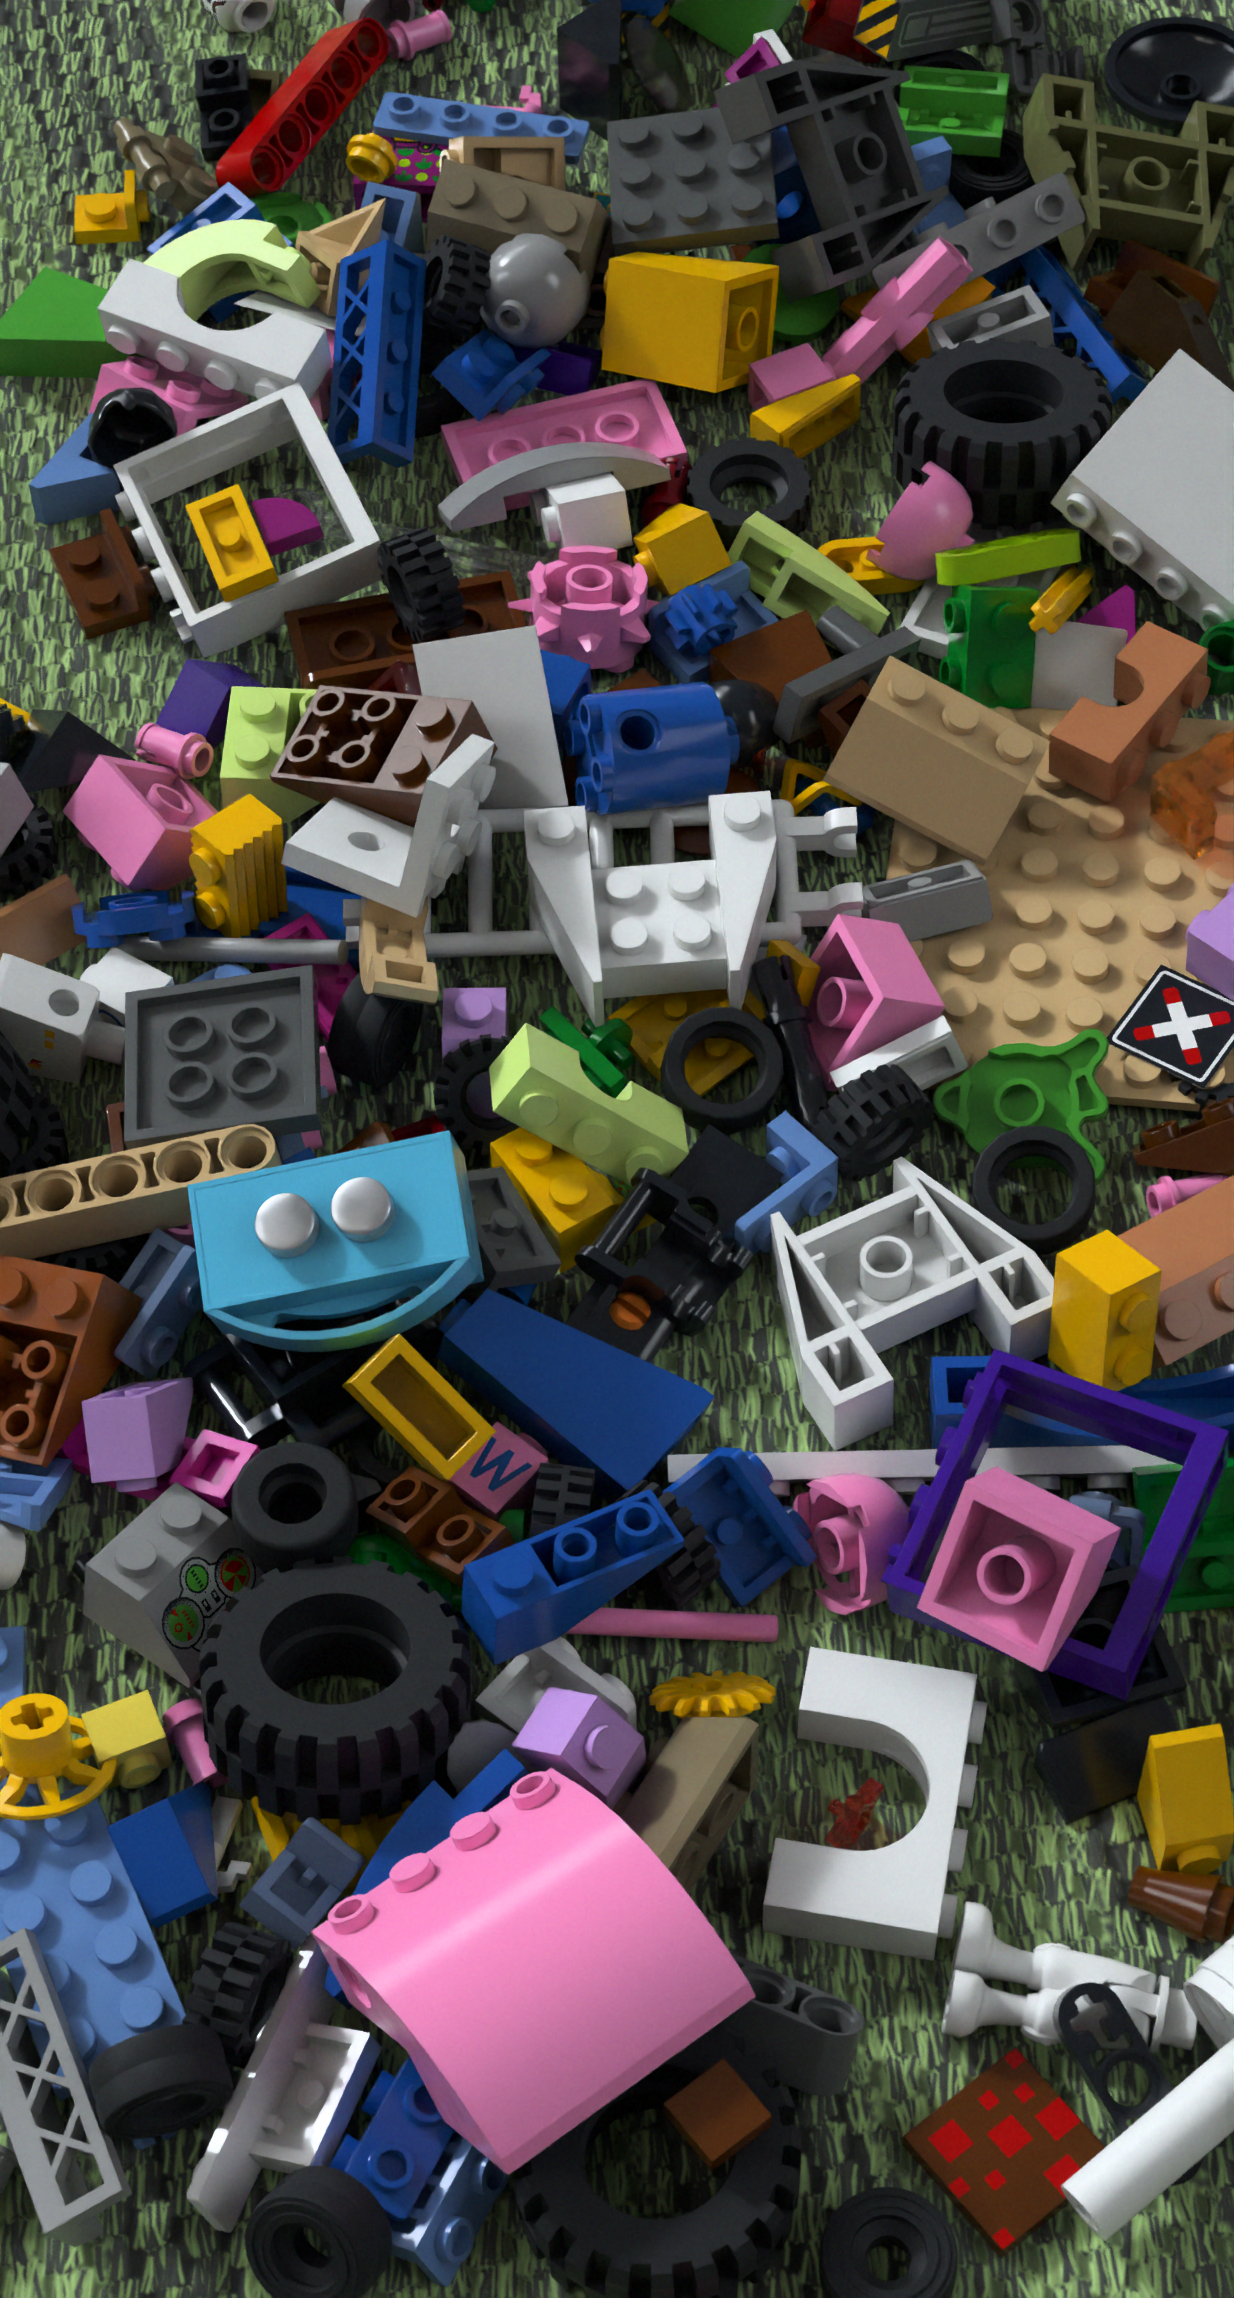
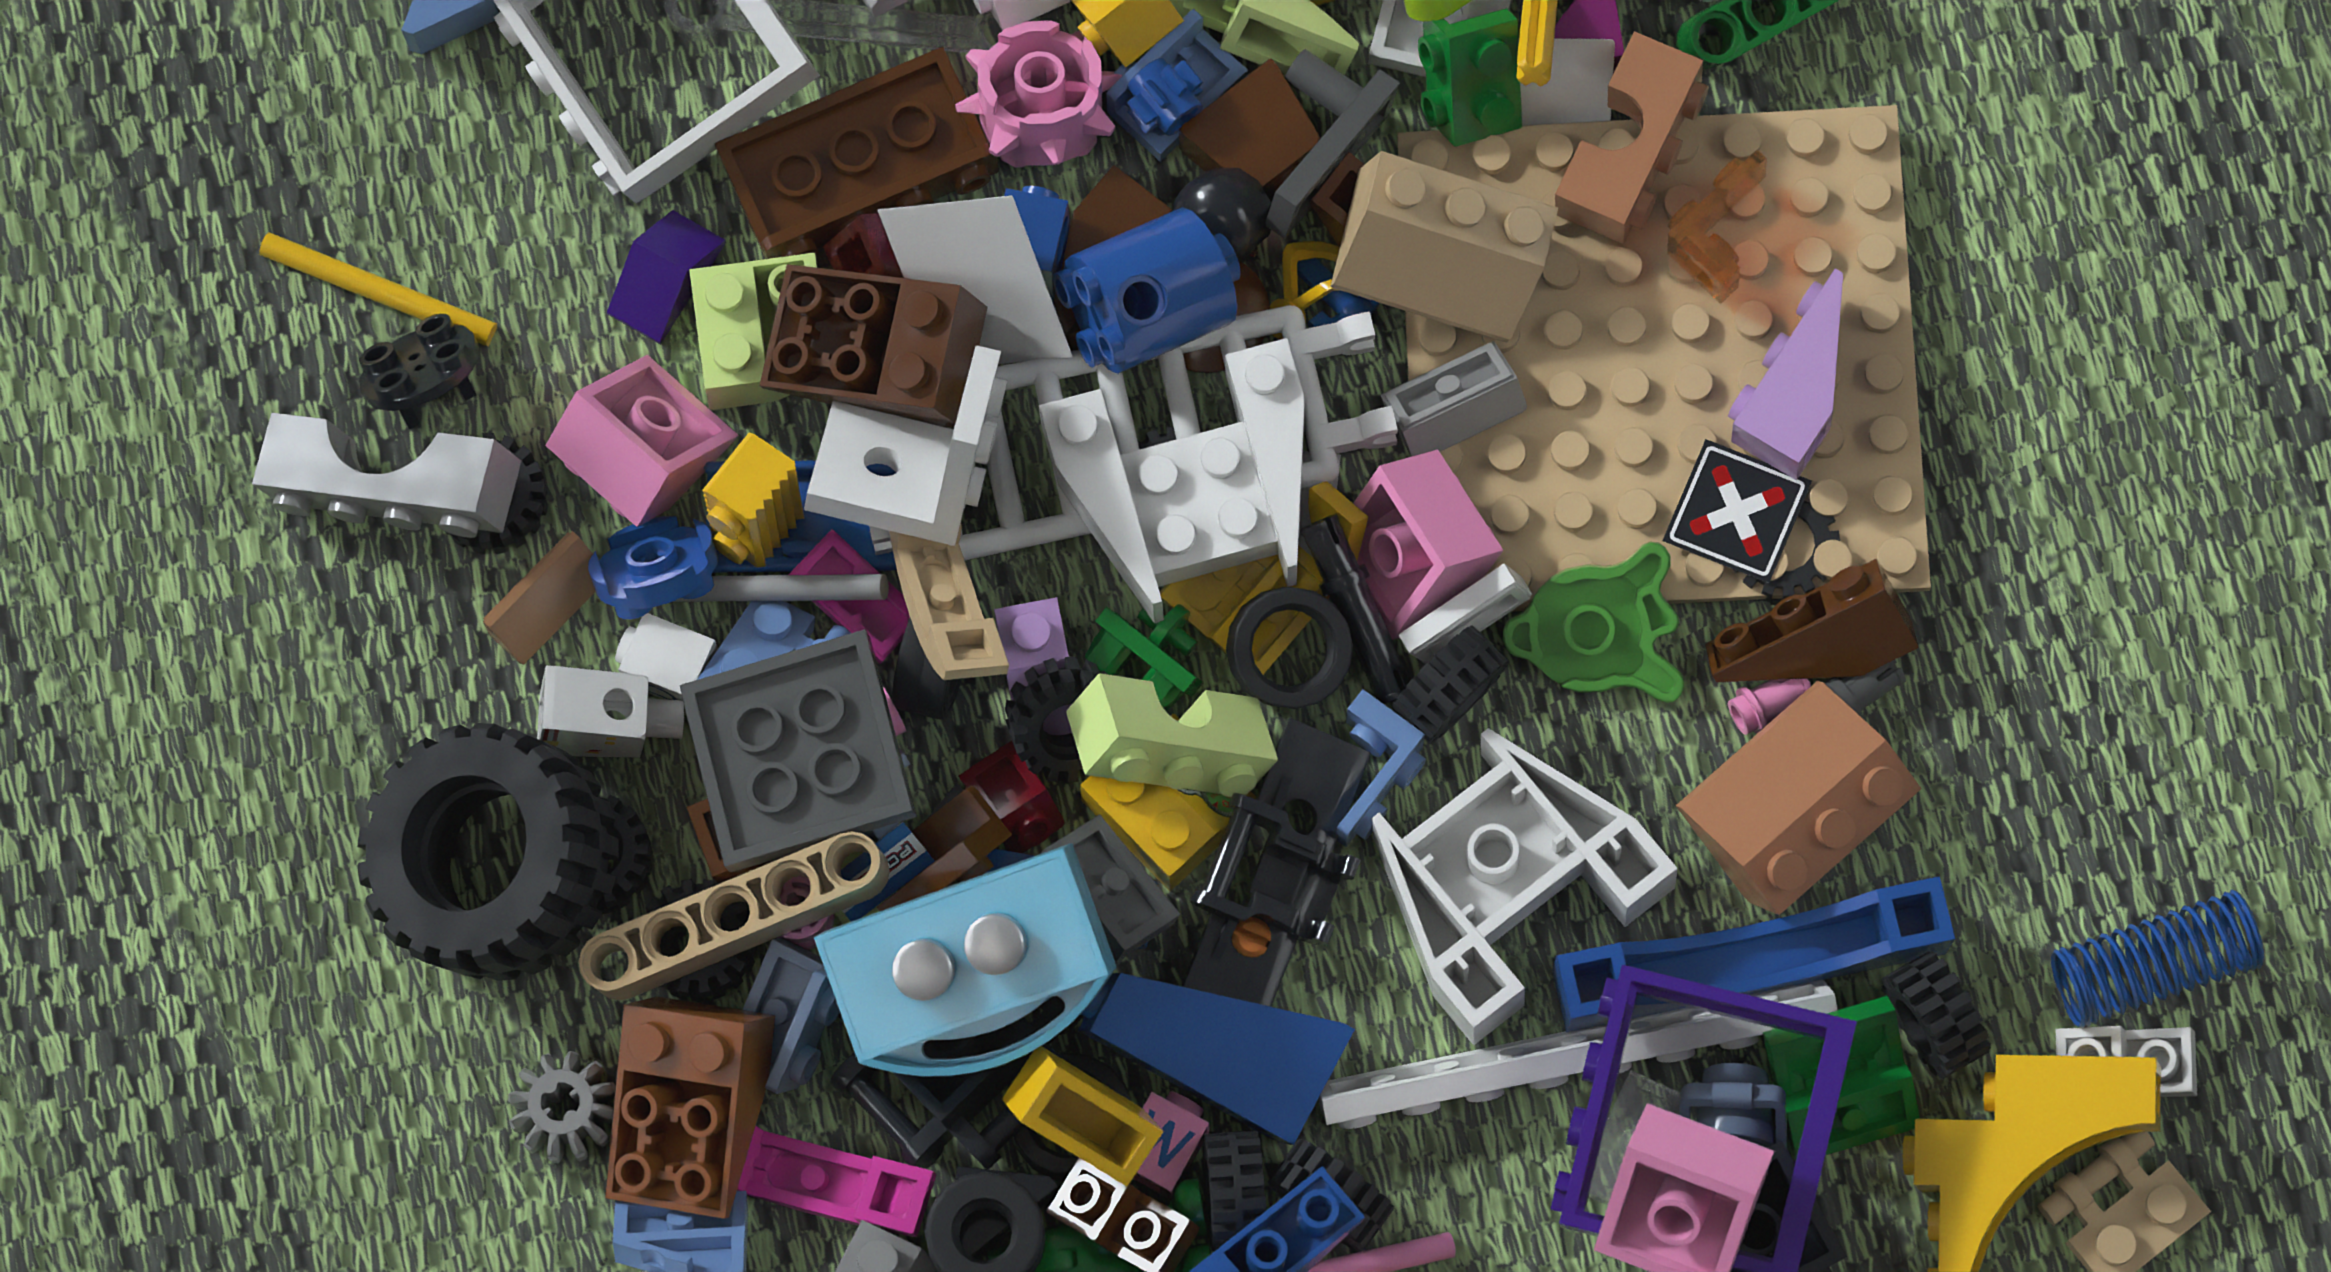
camera: 10 degrees left, 20 degrees up
black slope [11,709,135,793] -> none
reddish brown bracket [49,508,157,640] -> none
lavender slope [82,1377,194,1492] -> none
bright pink pin [135,723,213,779] -> none
yellow plate [185,483,279,603] -> none
magenta tile [251,498,325,557] -> none
black tyre [377,527,466,643] -> none
blue bracket [662,1447,818,1607] -> none
bright pink cylinder [793,1473,913,1615] -> none
black tyre [973,1126,1095,1255] -> none
yellow piece [1048,1229,1162,1392] -> none

